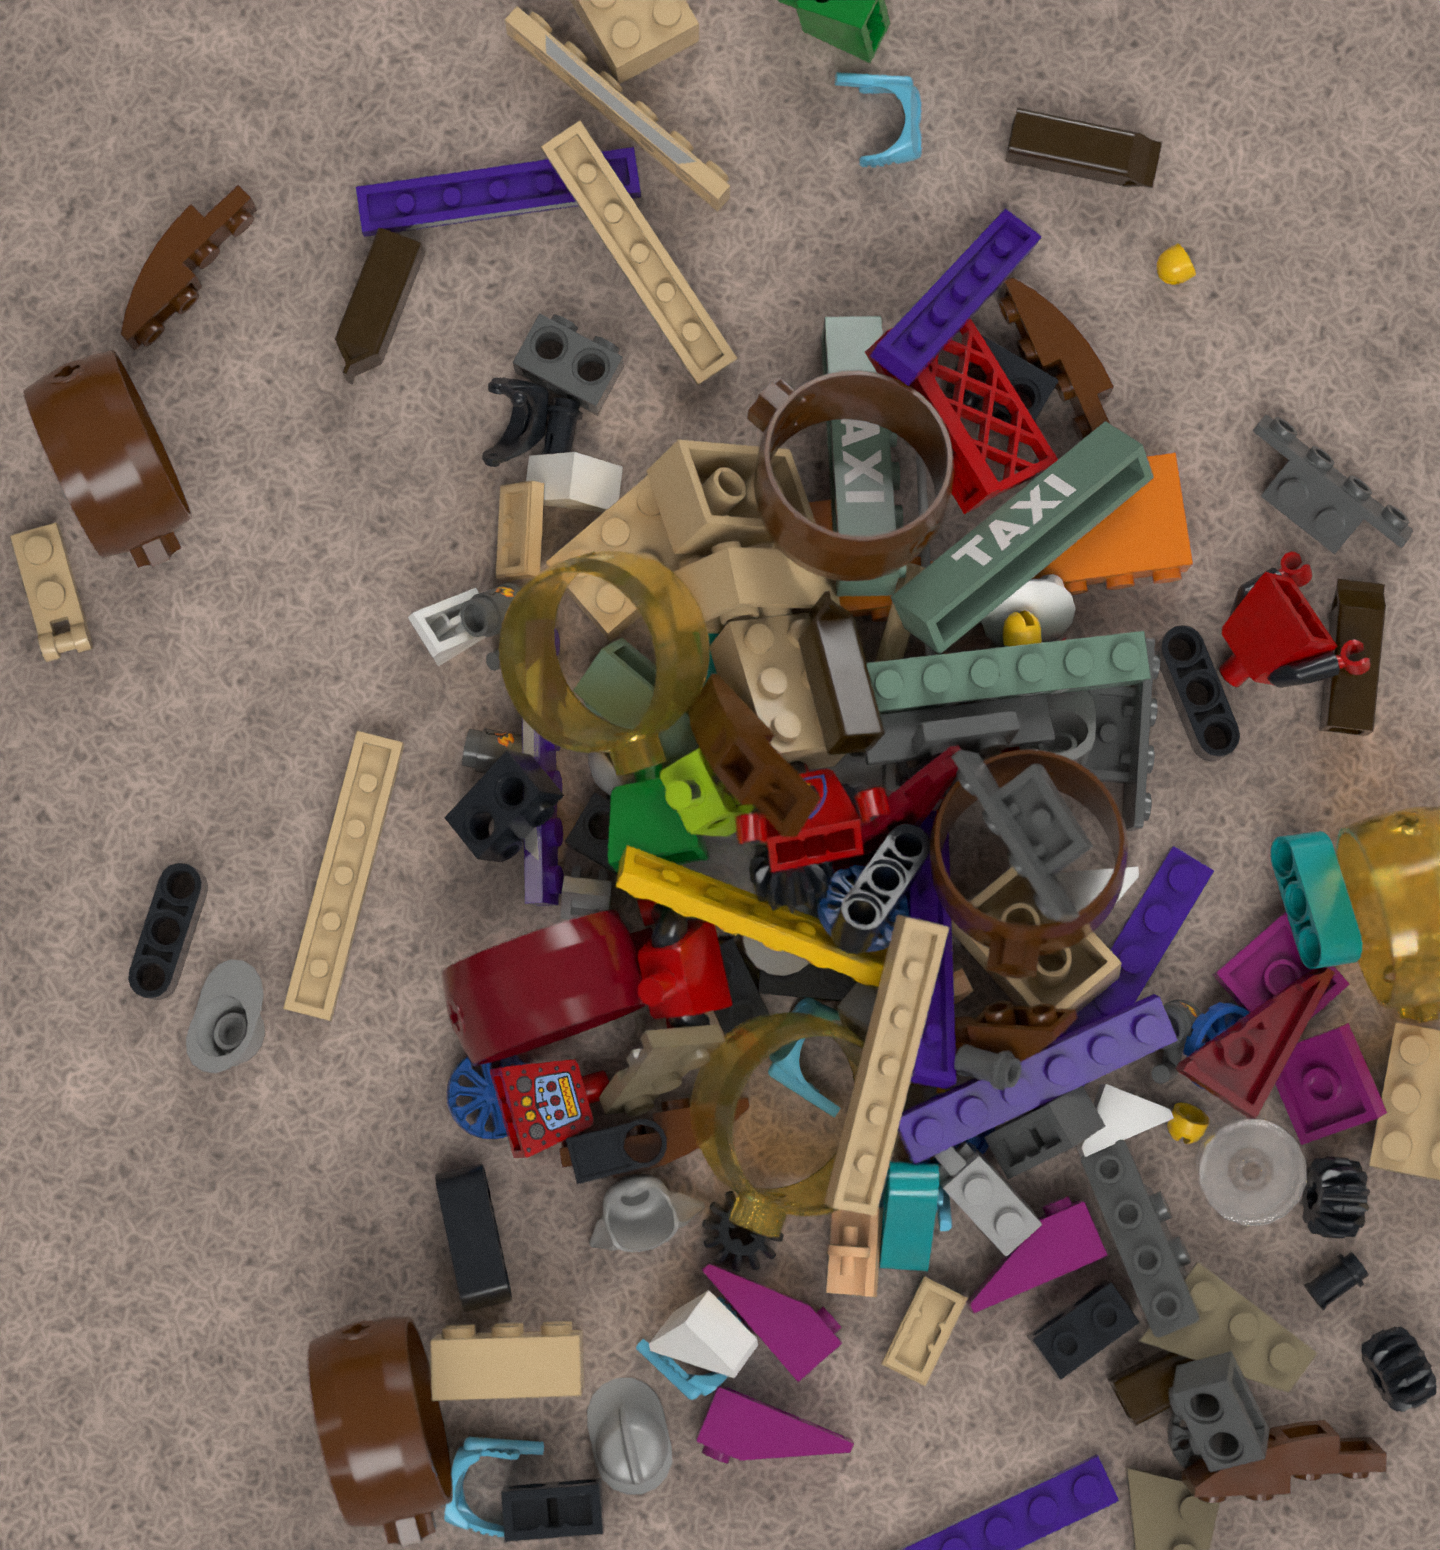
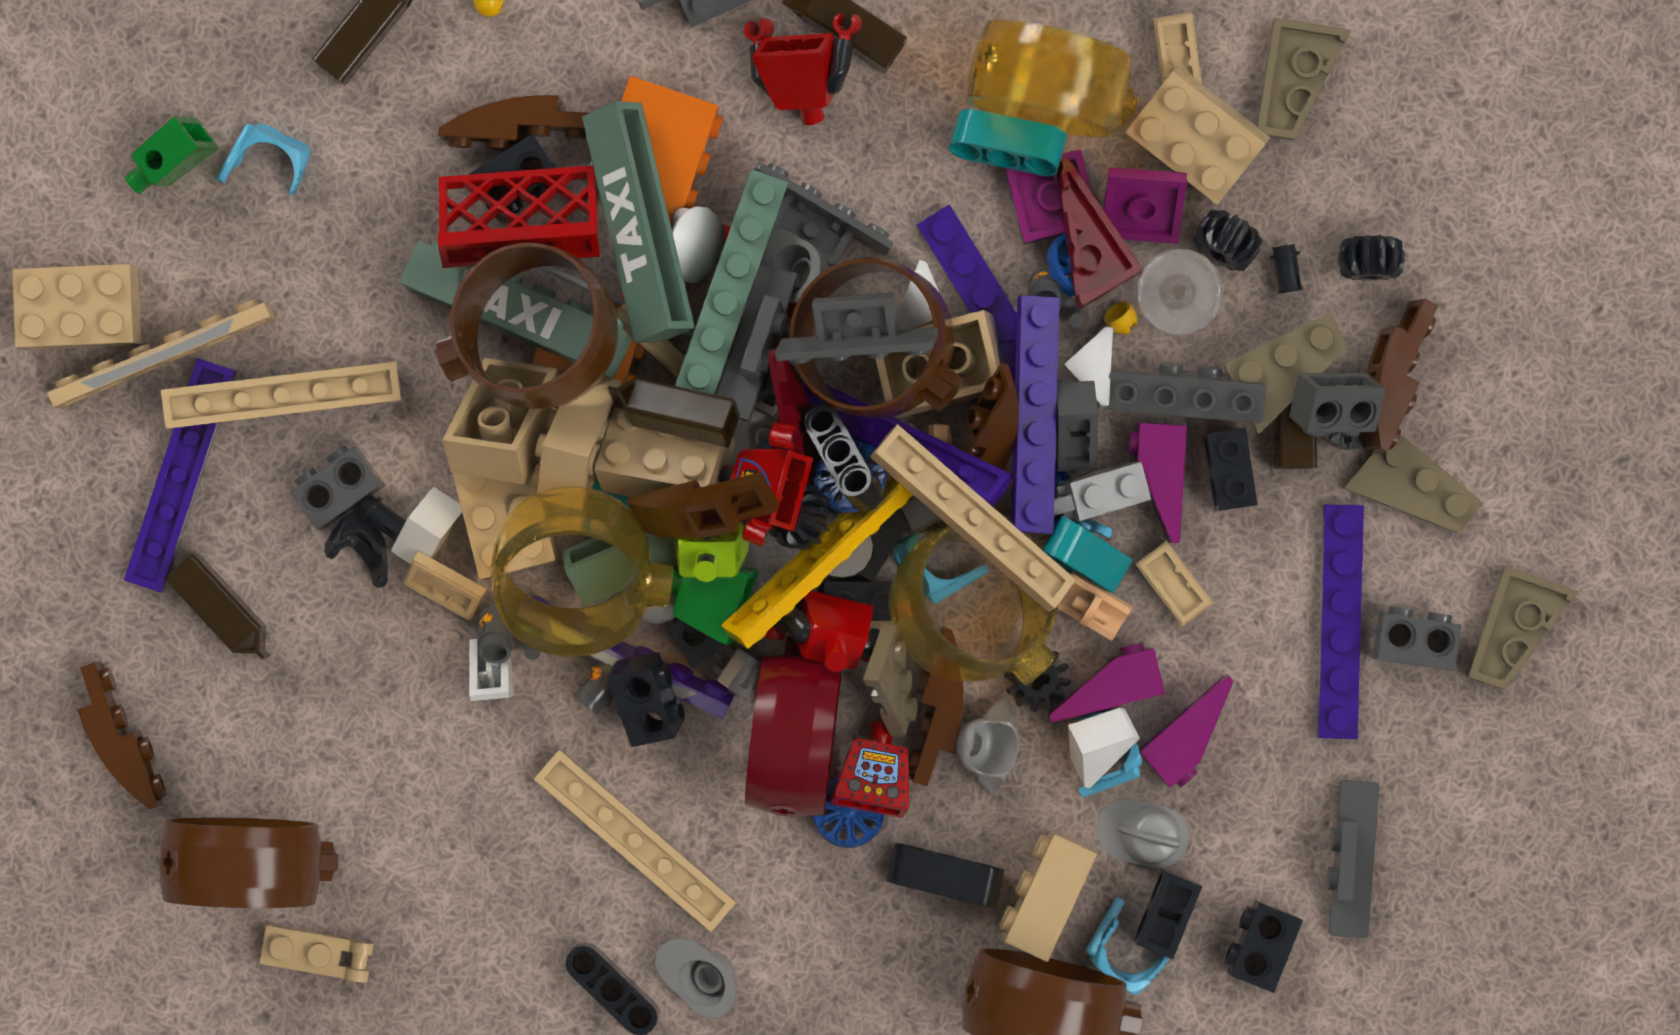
camera: 60 degrees left, 5 degrees up
black piece [566,1119,667,1184] -> none
dark purple plate [870,208,1042,386] -> none
dark grey pin [955,1044,1021,1090] -> none
yellow hinge [1002,610,1042,646] -> none
black beam [1156,625,1240,761] -> none

